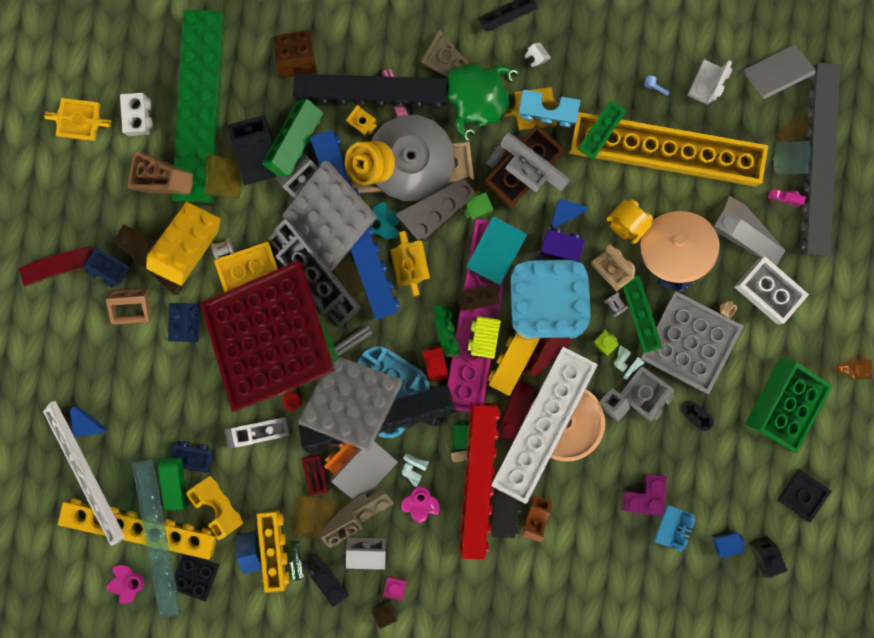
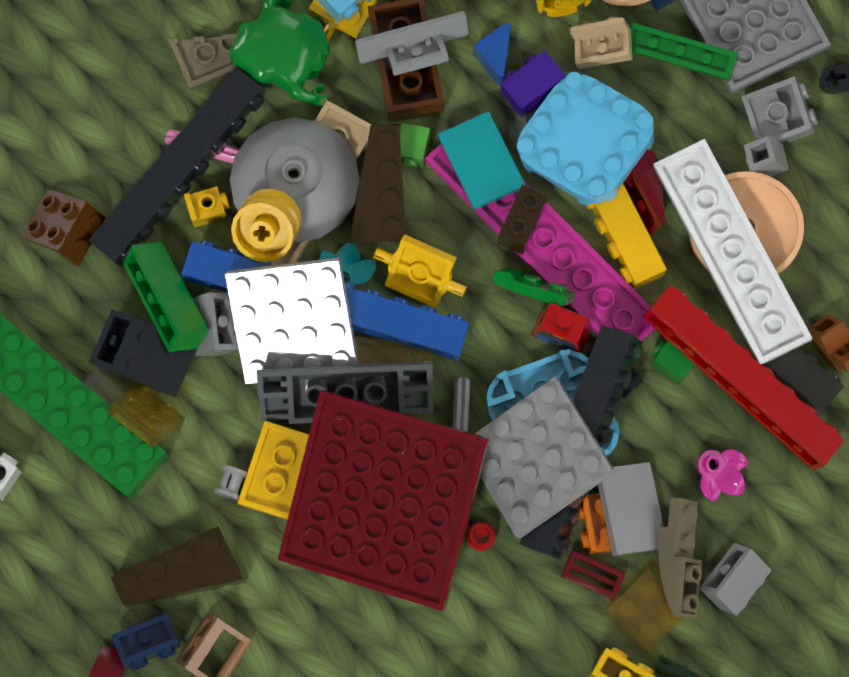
camera: 55 degrees left, 10 degrees down
medium nougat wedge [127,151,193,194] -> none
yellow brick [146,202,221,286] -> none
dark blue bracket [168,303,199,342] -> none
light grey slope [224,417,289,448] -> none
black hinge [302,553,349,607] -> none
dark brown brick [371,599,398,629] -> none
dark pink plate [383,576,407,600] -> none
light aqua piece [402,454,429,487] -> none
tan piece [450,449,467,463] -> none
neon yellow brick [468,316,501,359] -> none
light grey pin [485,145,508,170] -> none
dark red slope [497,380,536,442] -> none
lime brick [591,329,618,356] -> none
light grey bush [604,292,629,317] -> none
light aqua piece [614,346,645,380] -> none

